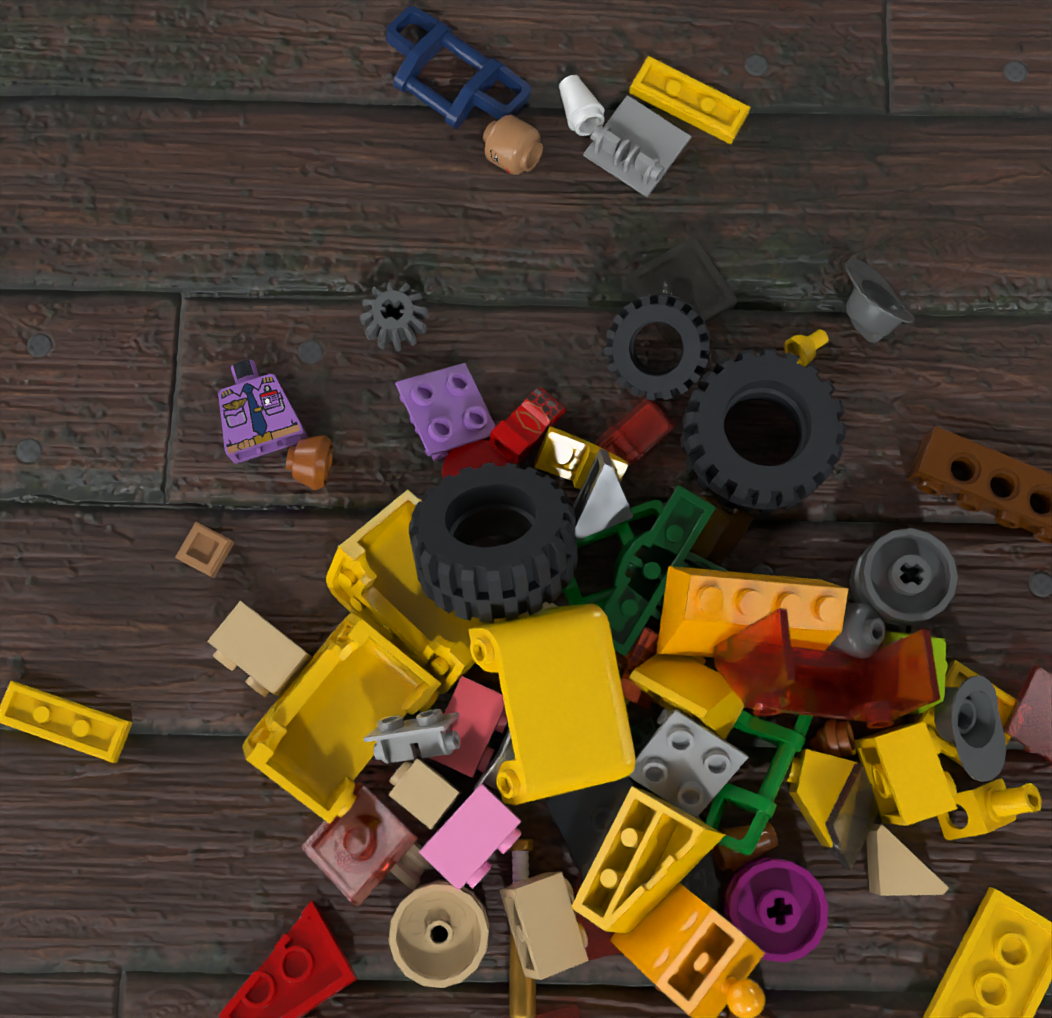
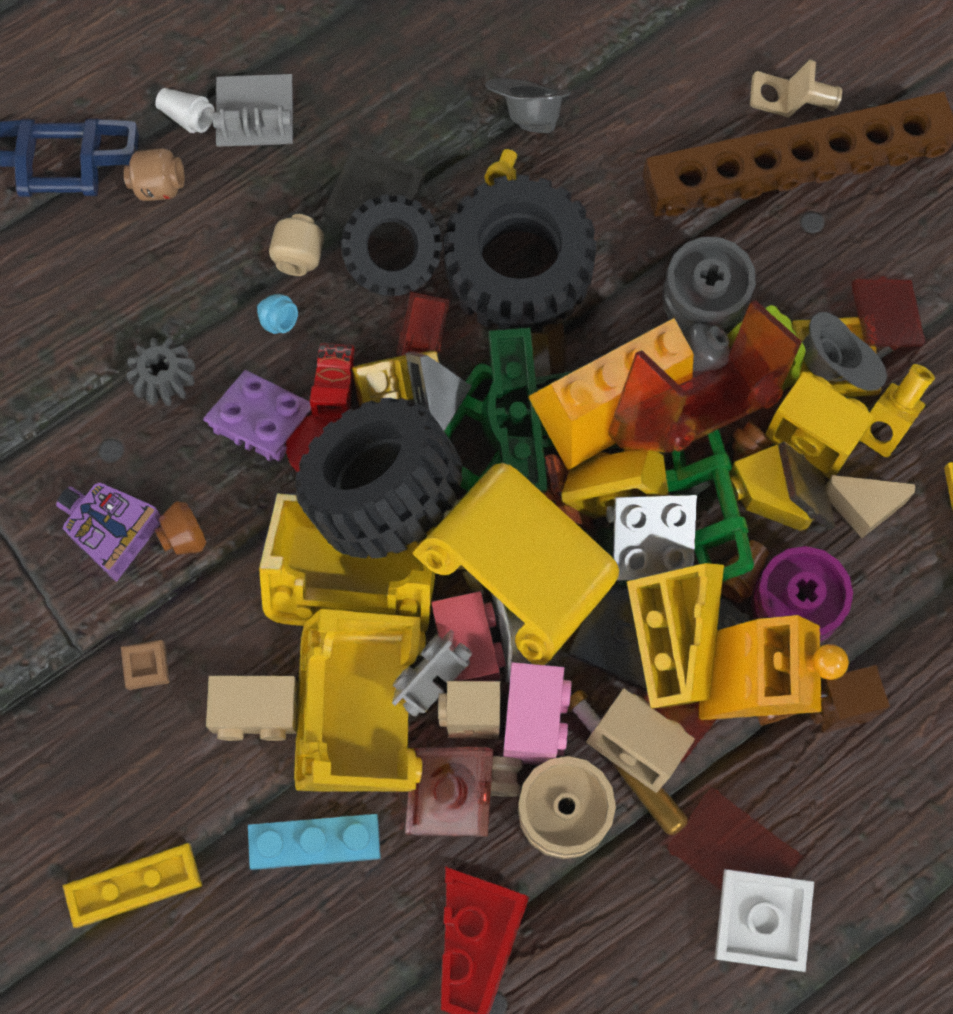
camera: 35 degrees left, 5 degrees down
yellow tile [629,56,751,144] -> none
none -> medium azure plate [248,814,381,870]
none -> medium azure plate [257,294,298,334]
none -> tan head [269,214,324,276]

